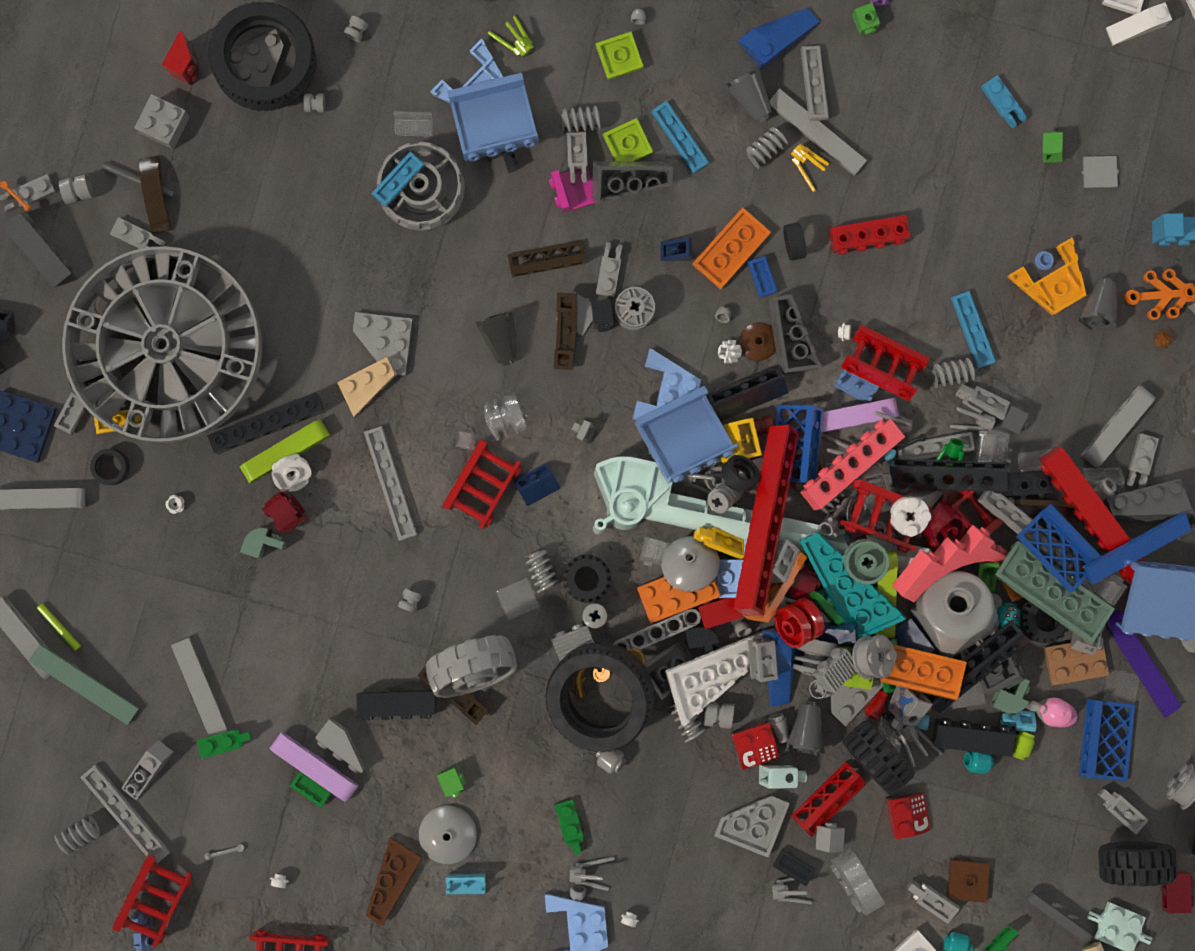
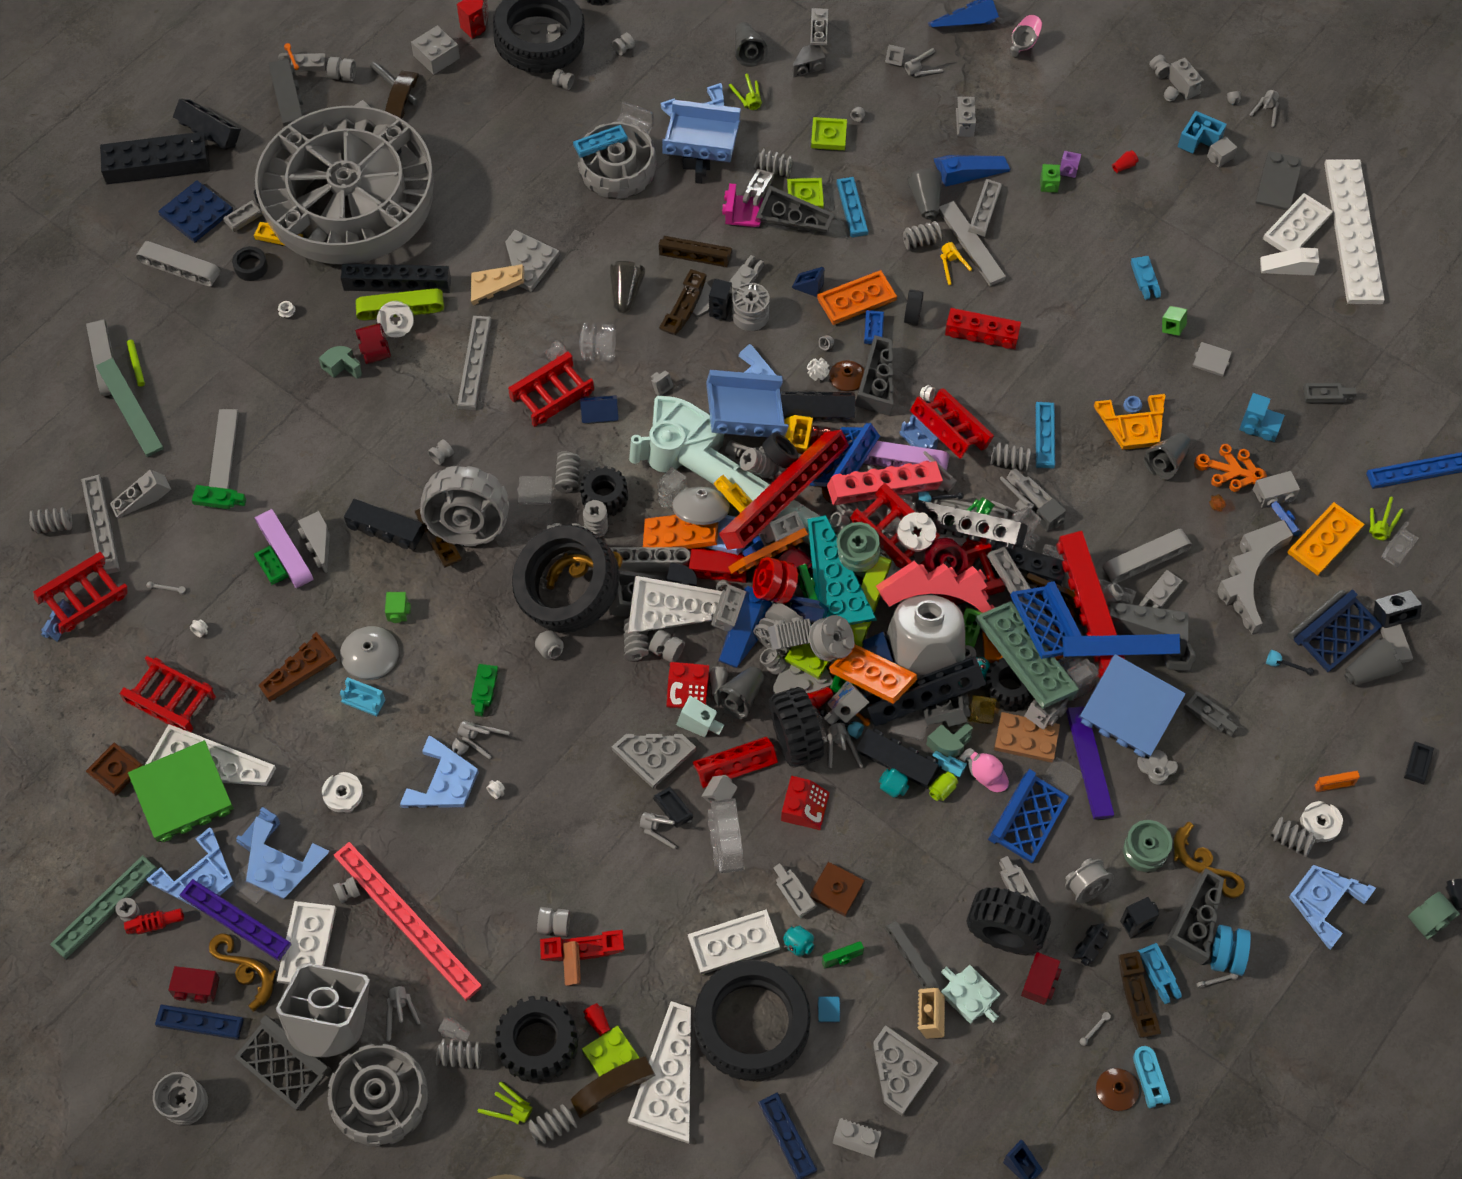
camera: 30 degrees right, 25 degrees down
none -> clear yellow panel [969,695,996,724]

